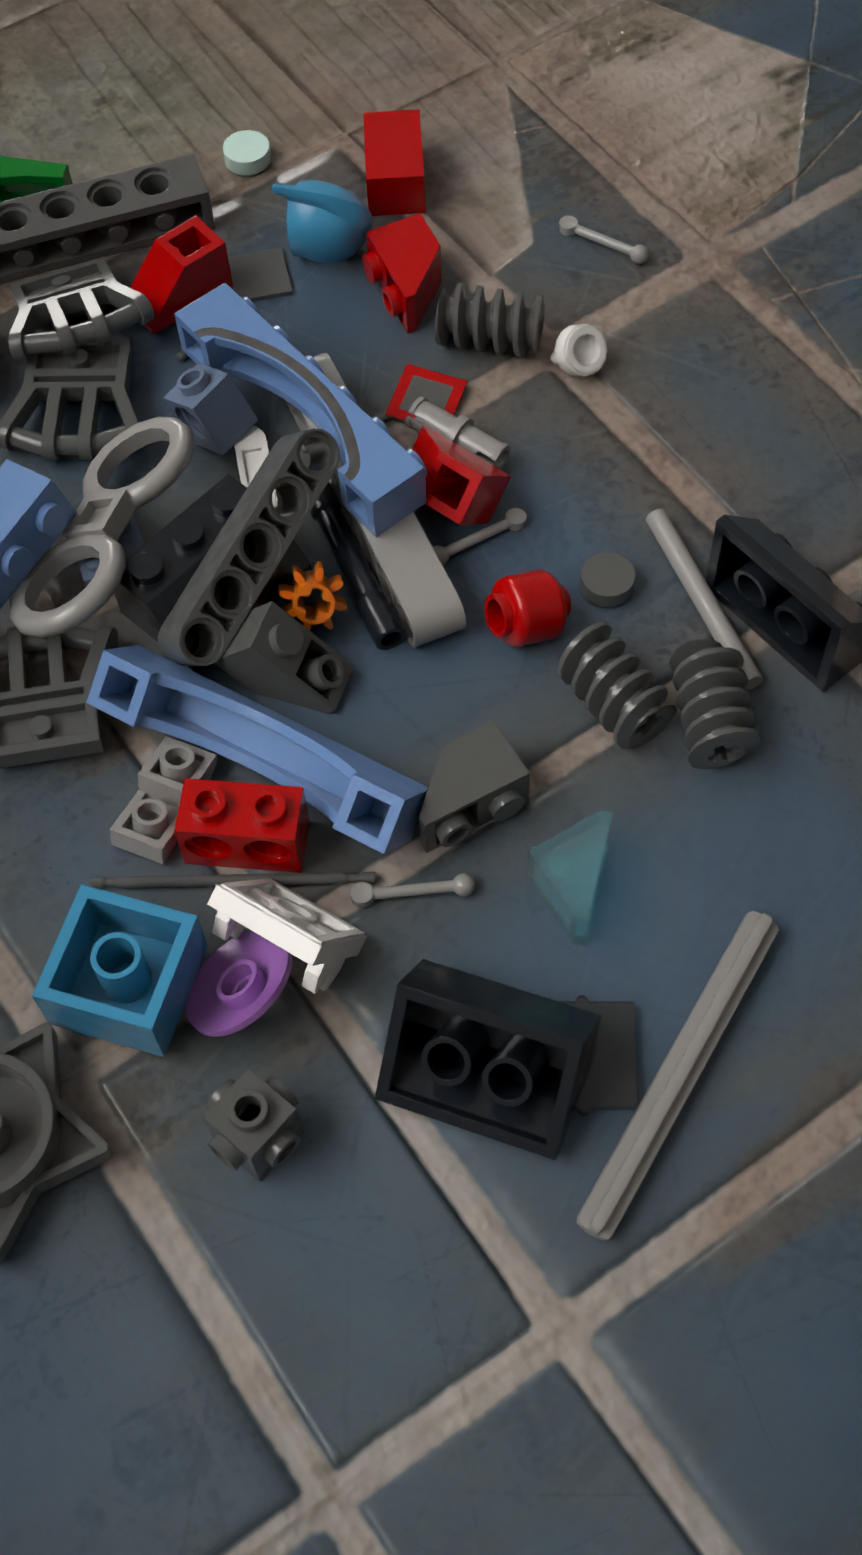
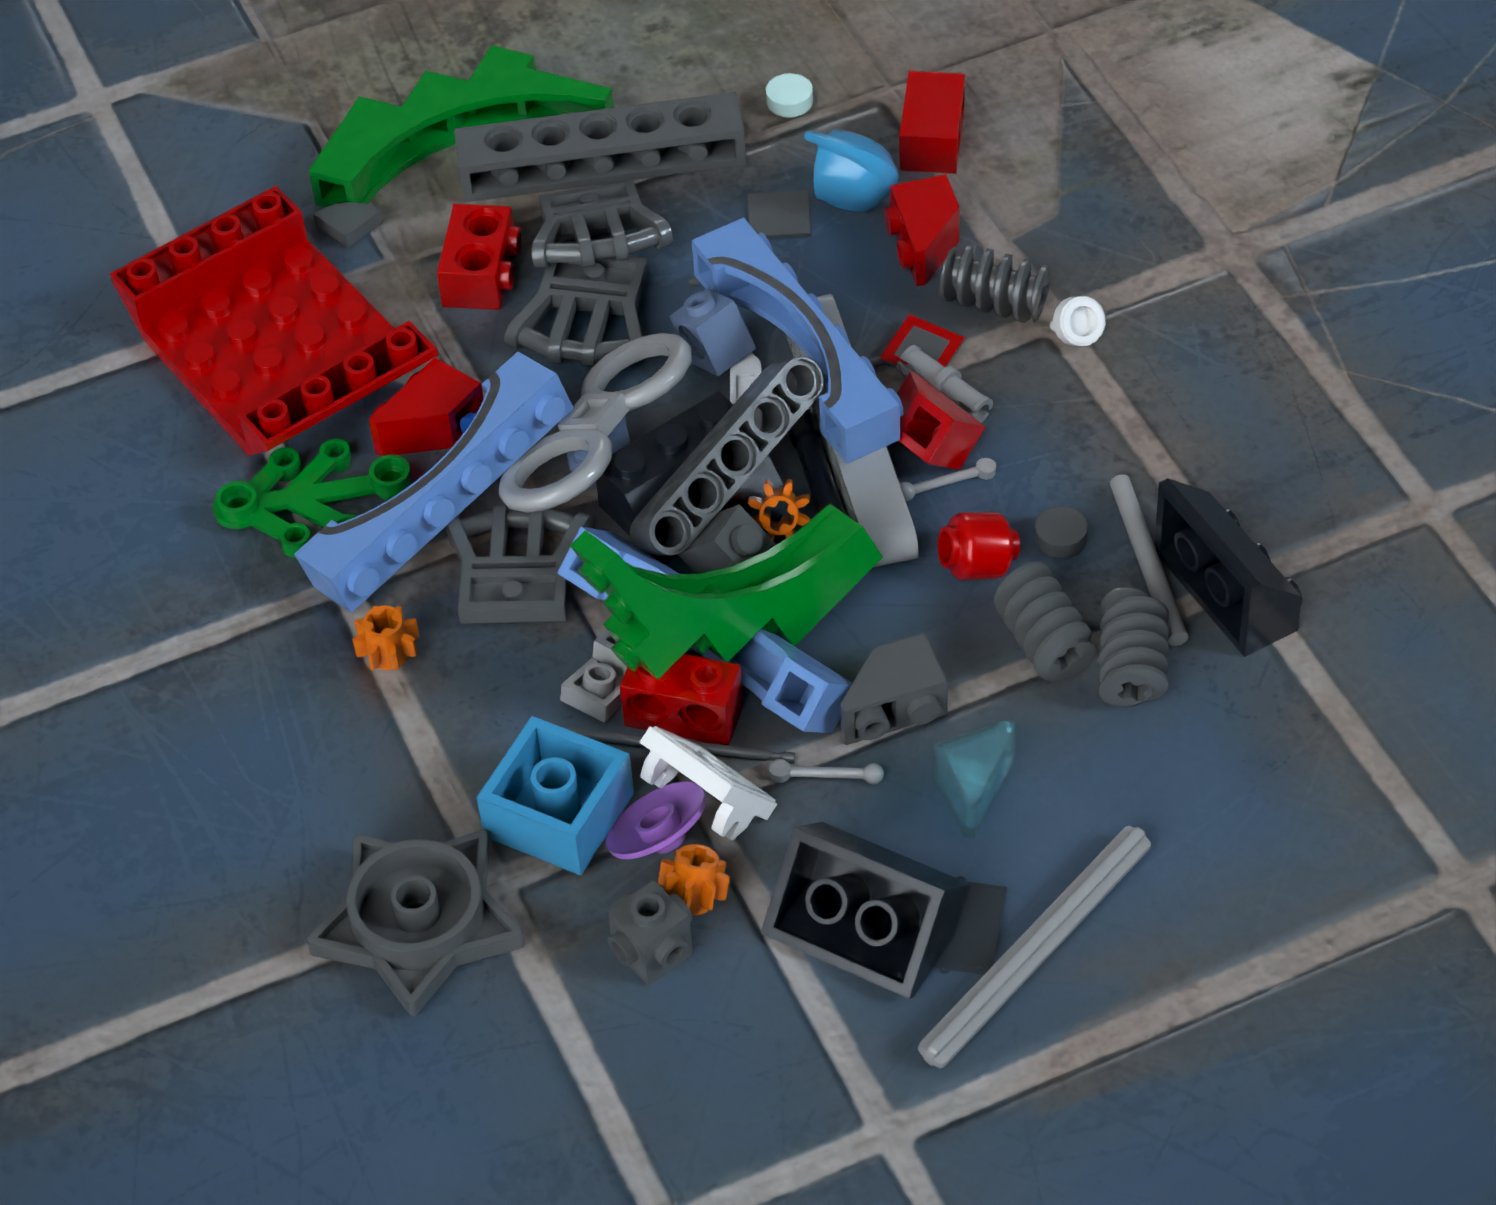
camera: 10 degrees right, 10 degrees down
red slope [130,216,233,335] -> none
light grey hinge [559,216,649,264] -> none
none -> green arch [570,504,883,679]
none -> orange gear [658,844,730,916]

